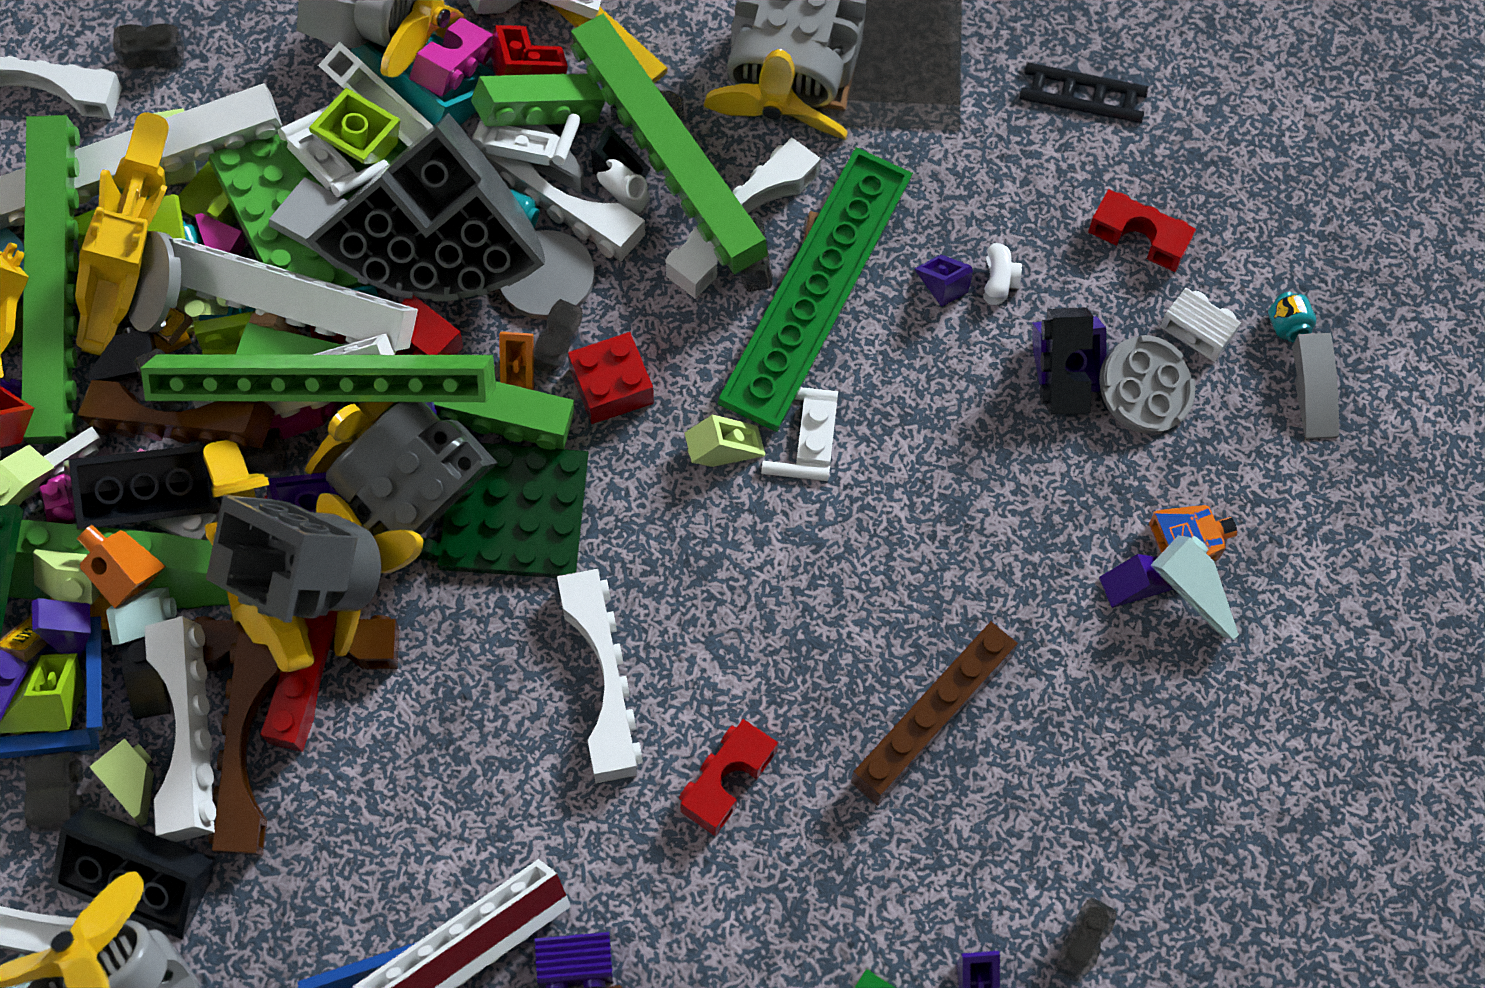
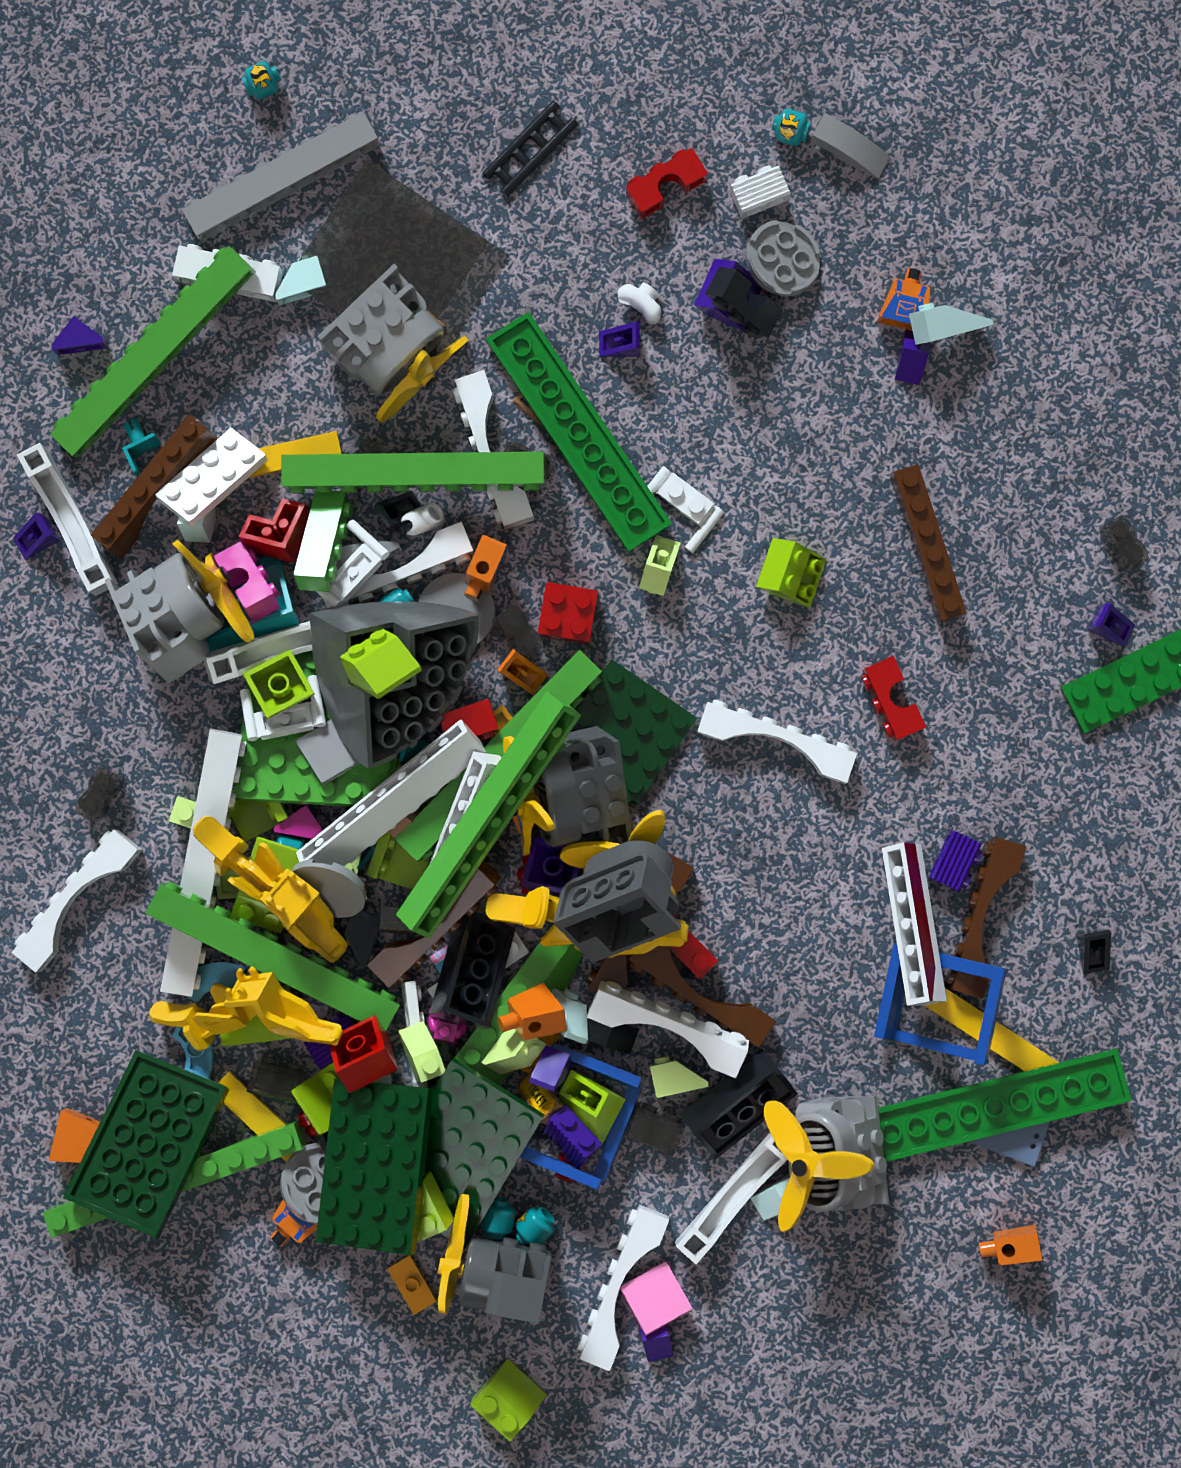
camera: 50 degrees left, 20 degrees up
none -> lime slope [340,629,422,699]
none -> orange torso [464,535,507,601]
none -> lime slope [756,538,827,608]

